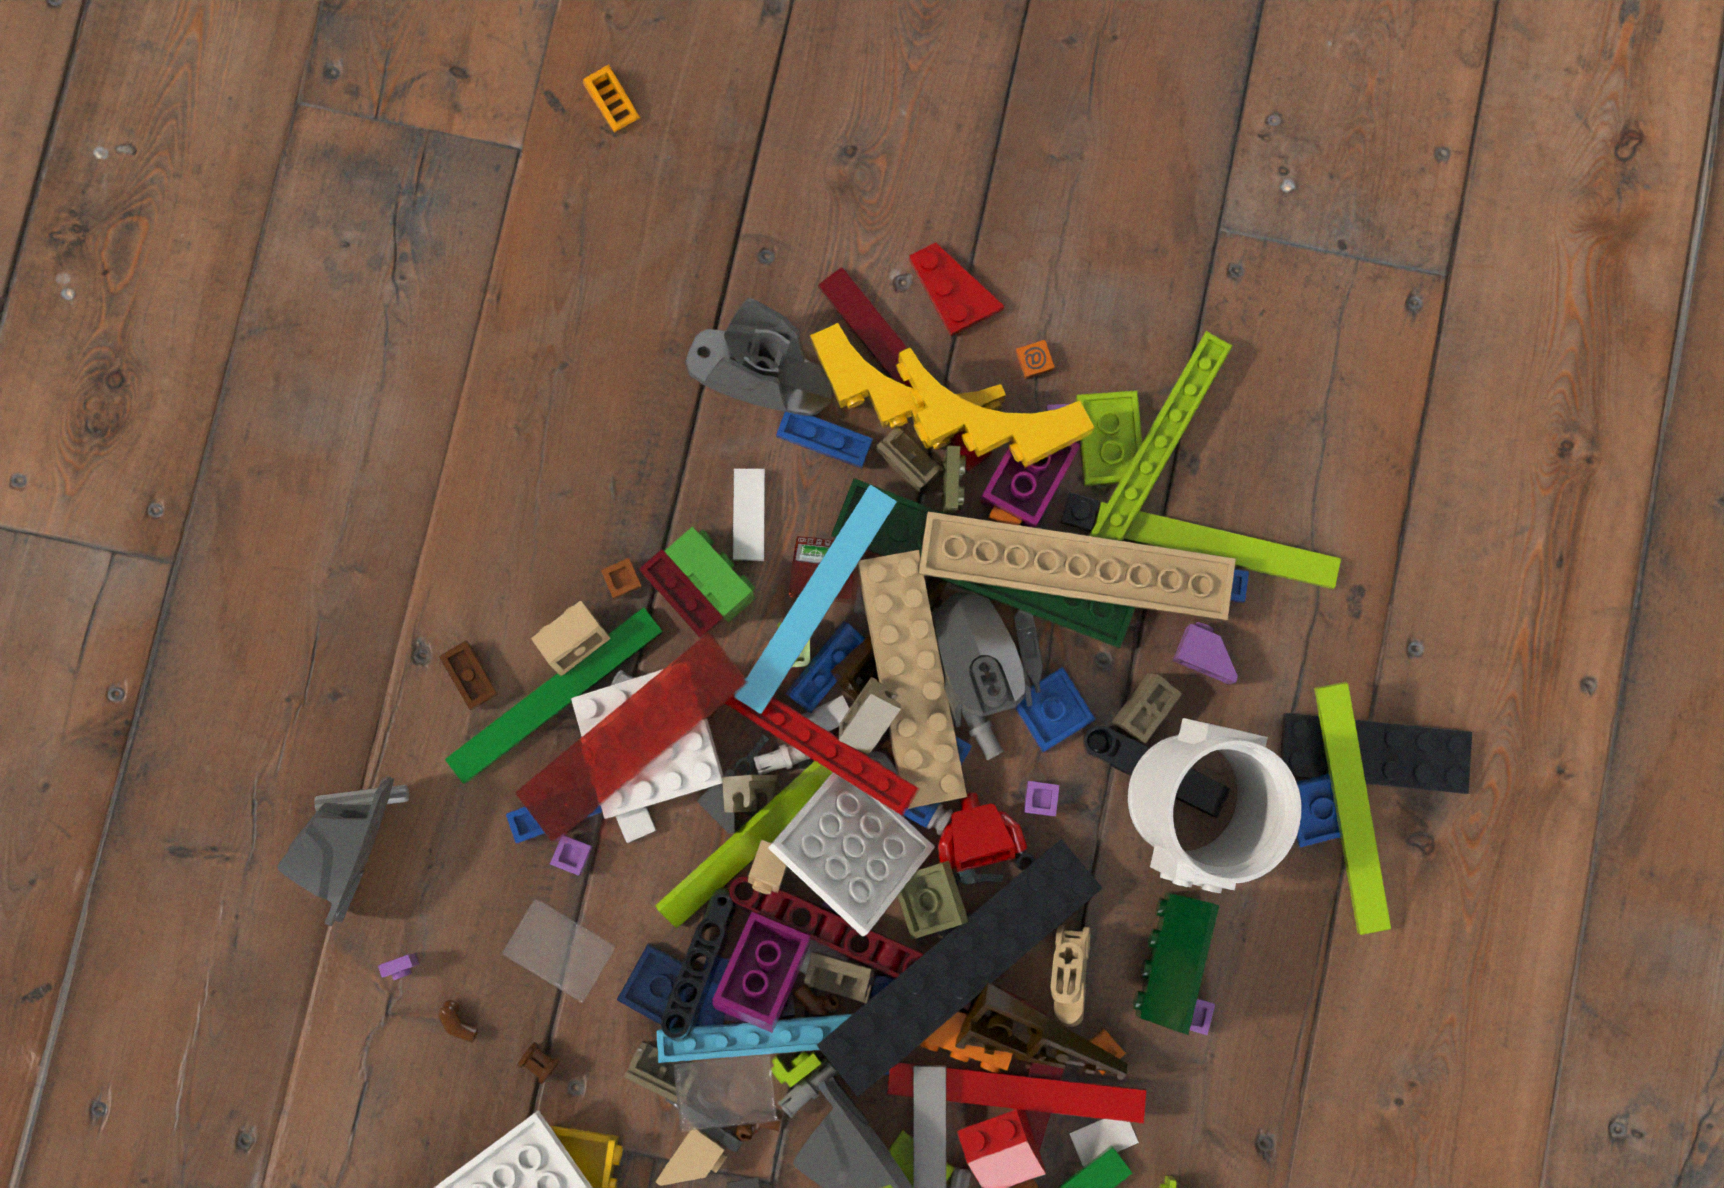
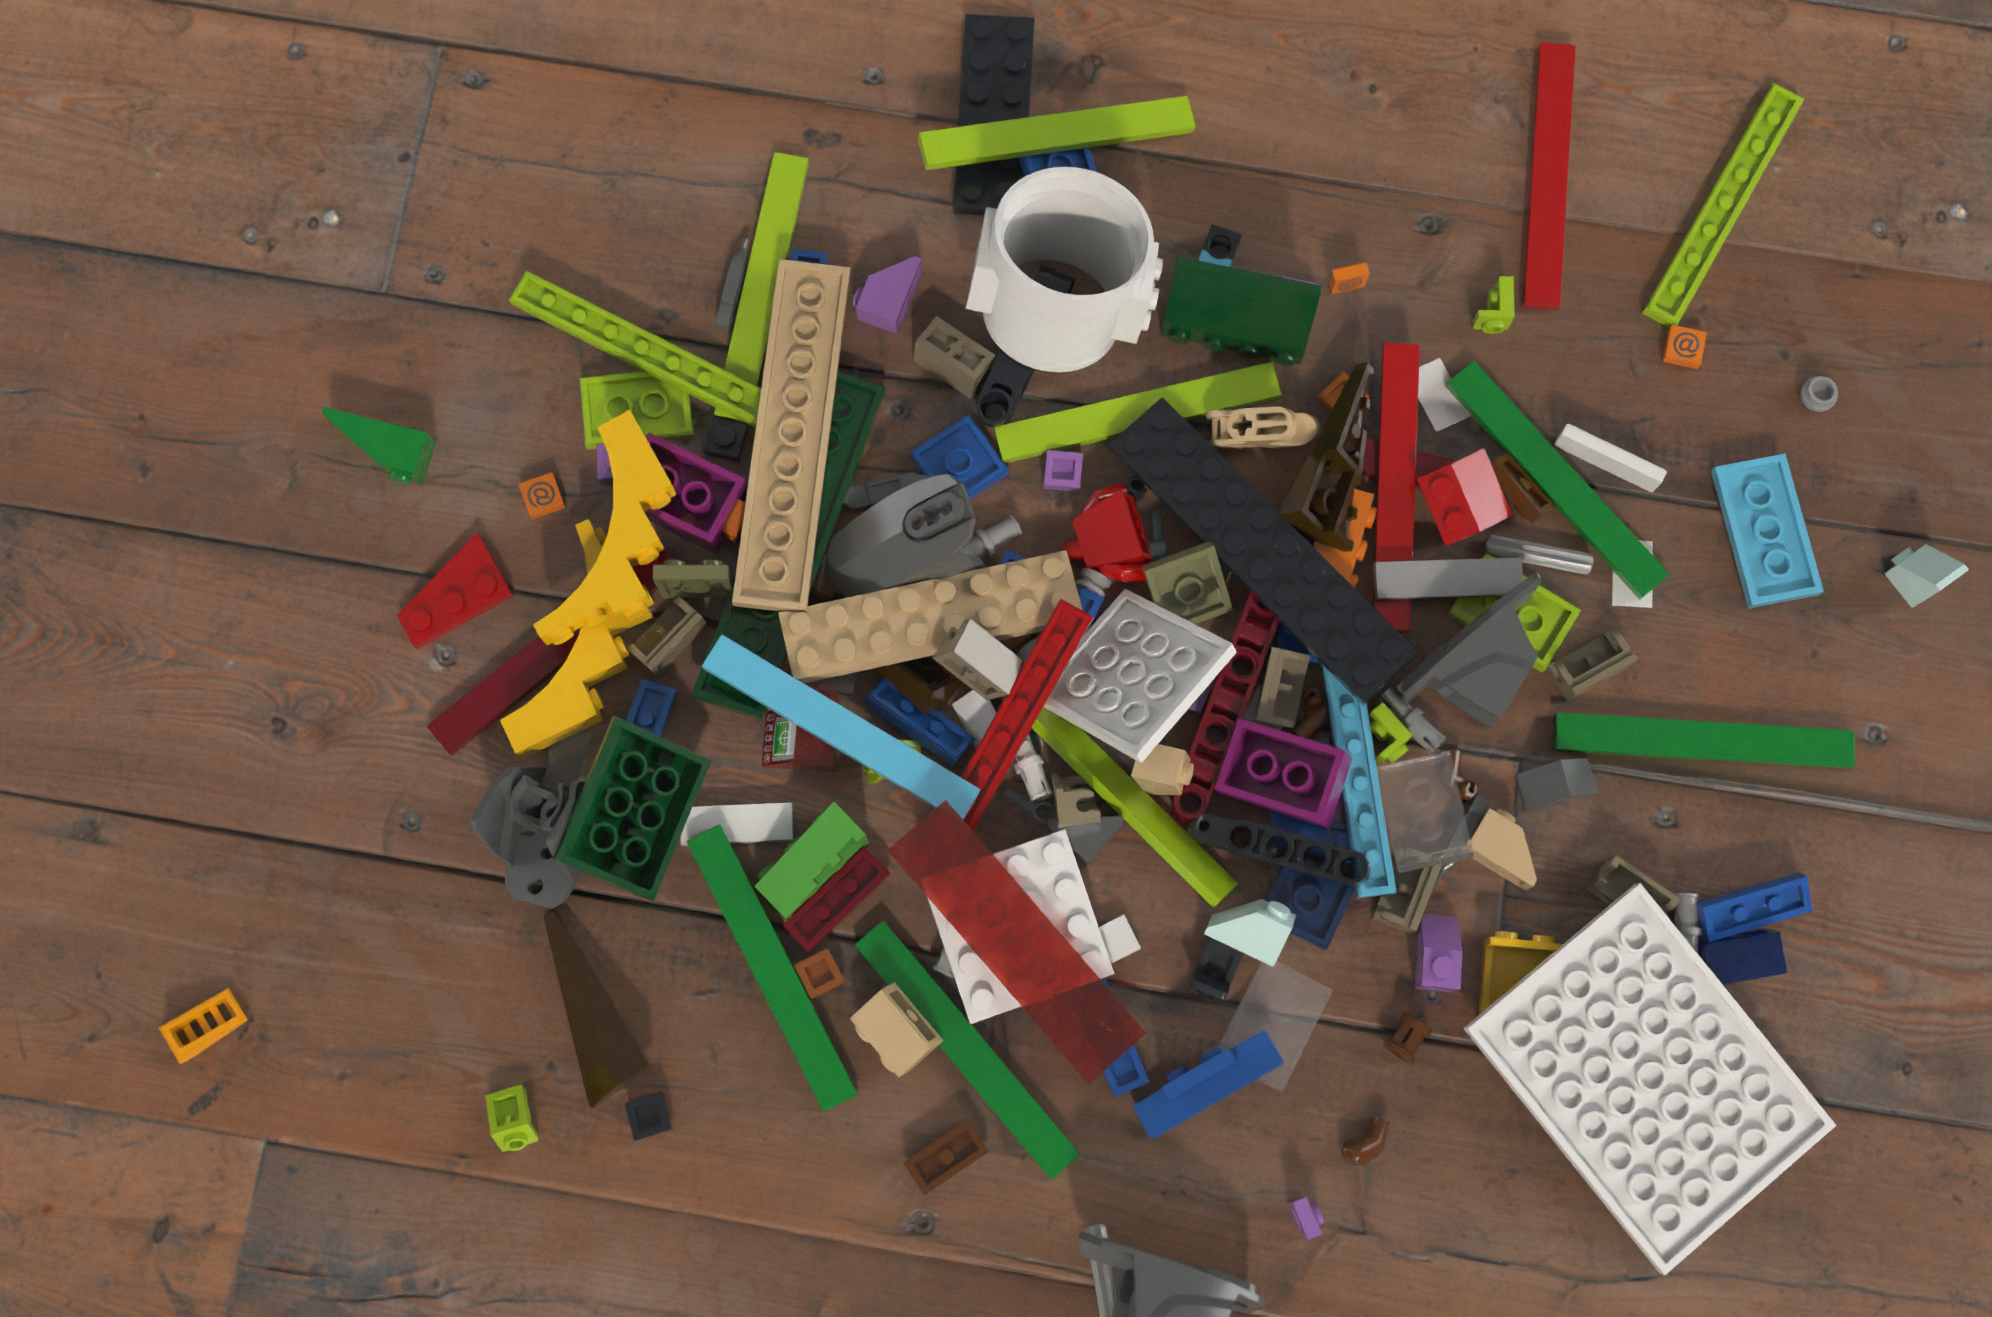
camera: 90 degrees left, 5 degrees down
medium lavender plate [550,835,593,876] -> none
none -> green slope [322,407,436,485]
none -> lime bracket [485,1084,538,1151]
none -> dark brown wedge [543,908,653,1109]
none -> dark green slope [553,716,711,901]
none -> black plate [624,1092,674,1141]
none -> green tile [686,824,858,1112]
none -> dark grey piece [716,238,749,331]
none -> lime tile [994,362,1282,464]
none -> blue bracket [1134,1031,1283,1139]
none -> black bracket [1190,937,1244,1000]
none -> black leg [1198,224,1242,267]
none -> light aqua slope [1204,899,1296,967]
none -> orange tile [1327,262,1370,295]
none -> medium lavender slope [1414,914,1462,993]

